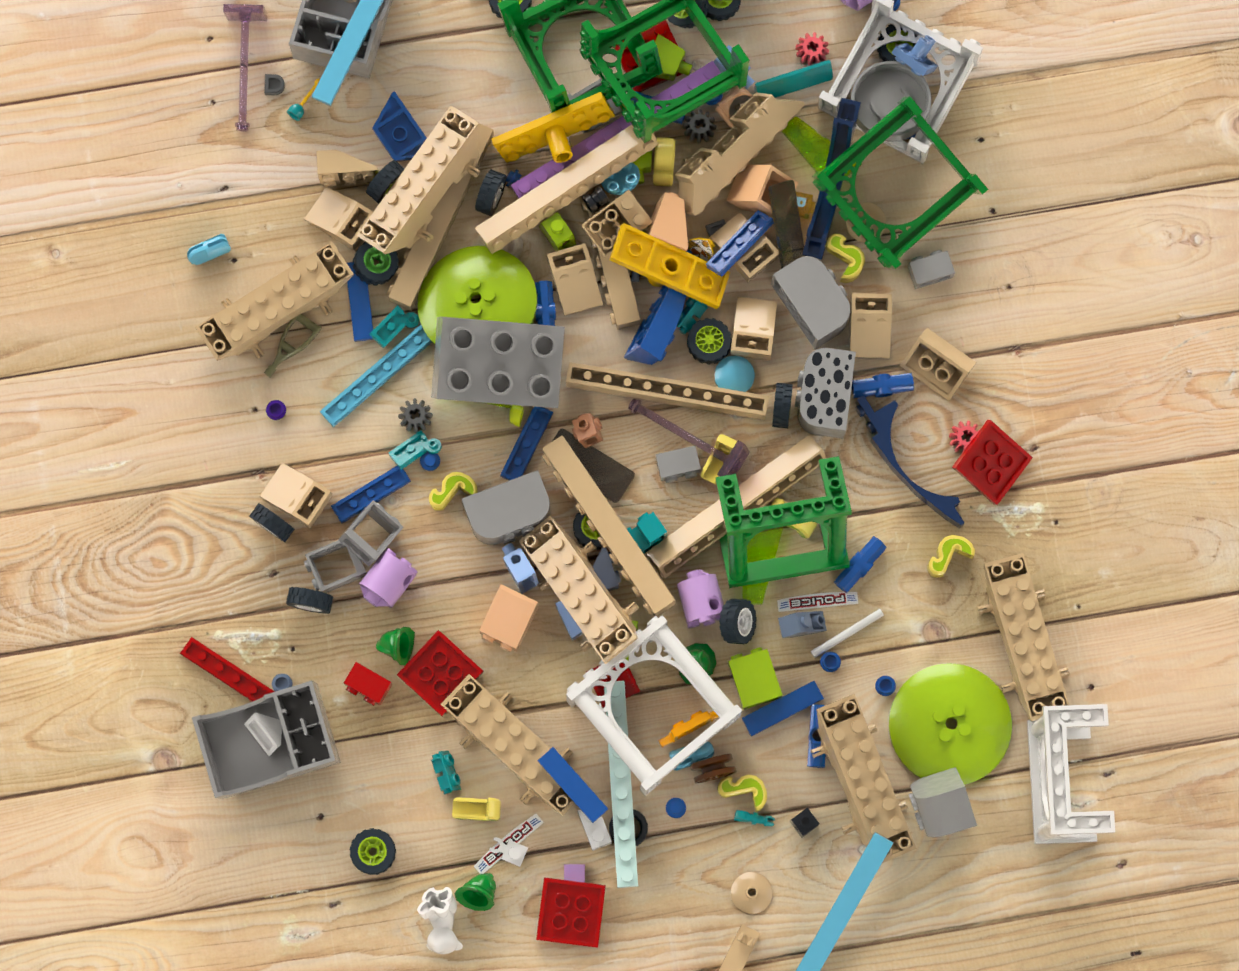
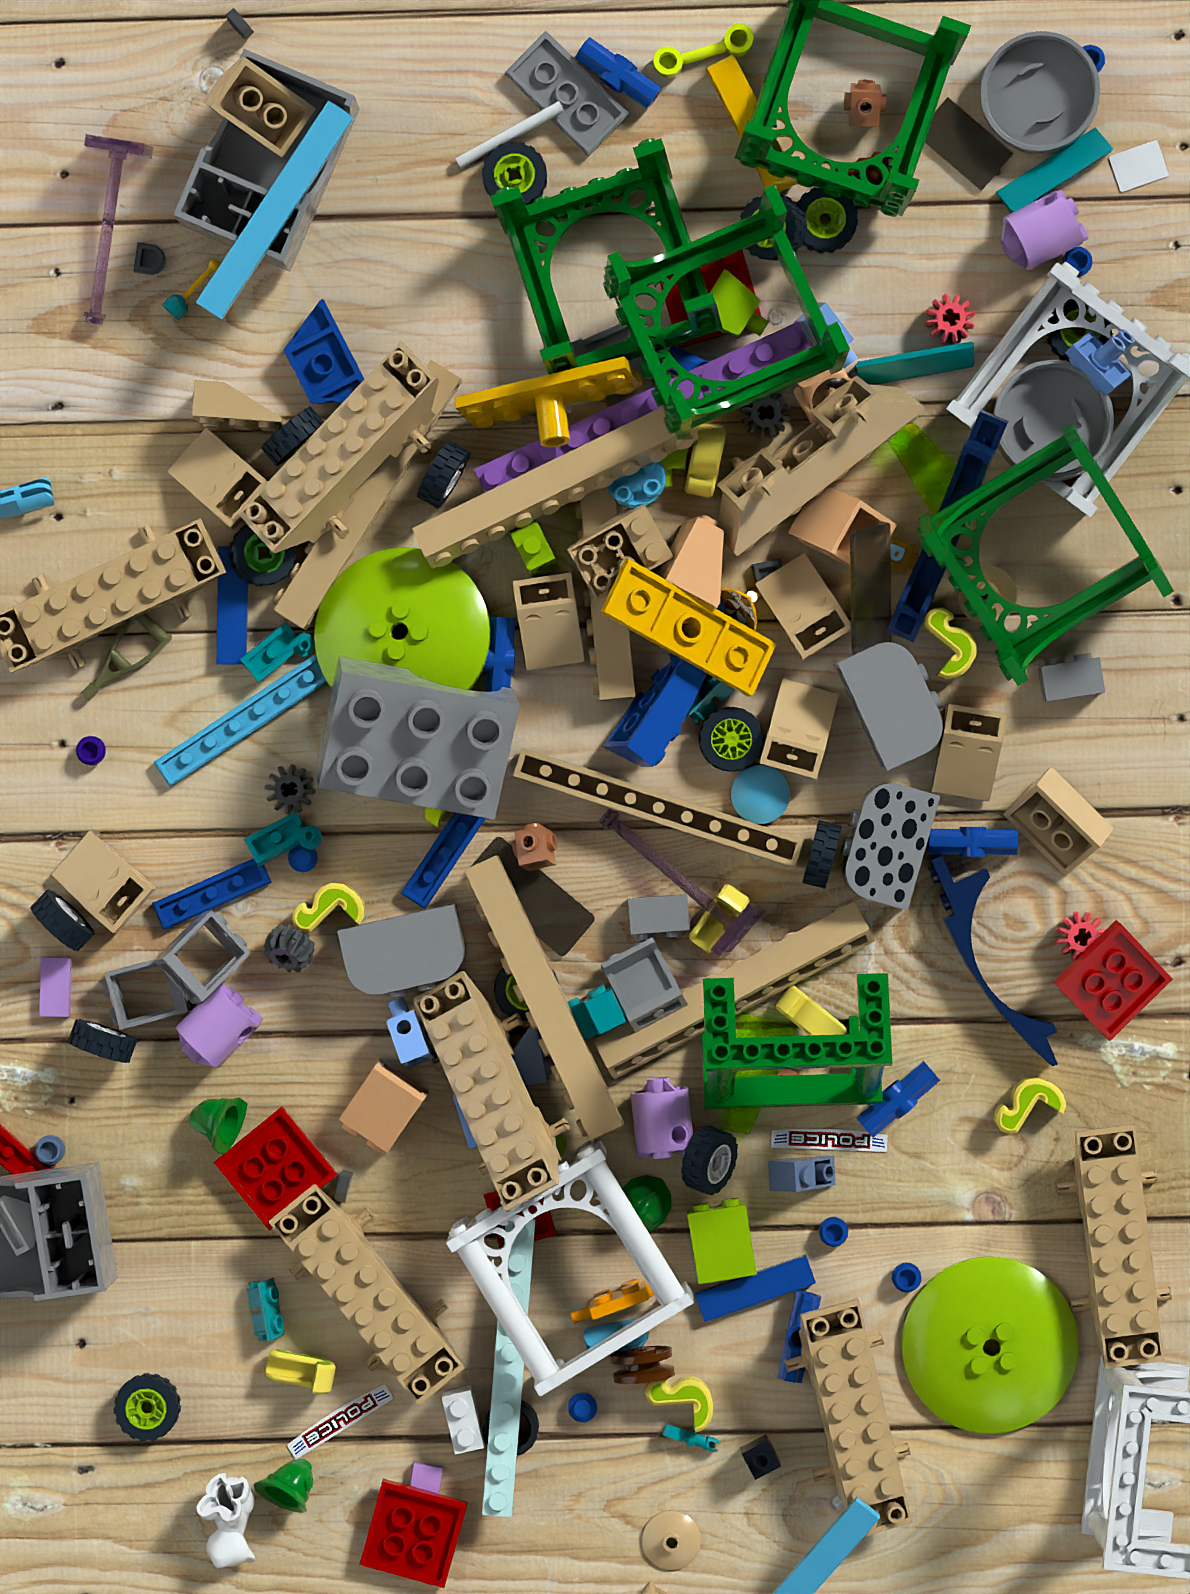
camera: 10 degrees right, 10 degrees up
red brick [343,662,393,706] -> none
white plate [489,837,528,867] -> none
blue plate [506,169,522,187] -> none
blue tile [537,747,608,823] -> none
black wheel [582,186,610,214] -> none
blue tile [706,210,774,277] -> none
white bar [811,609,884,658] -> none
light grey brick [909,767,977,837] -> none
none -> lavender tile [39,957,72,1017]
none -> dark grey gear [263,924,315,973]
none -> dark grey tile [334,1169,353,1203]
none -> light grey panel [601,938,688,1032]

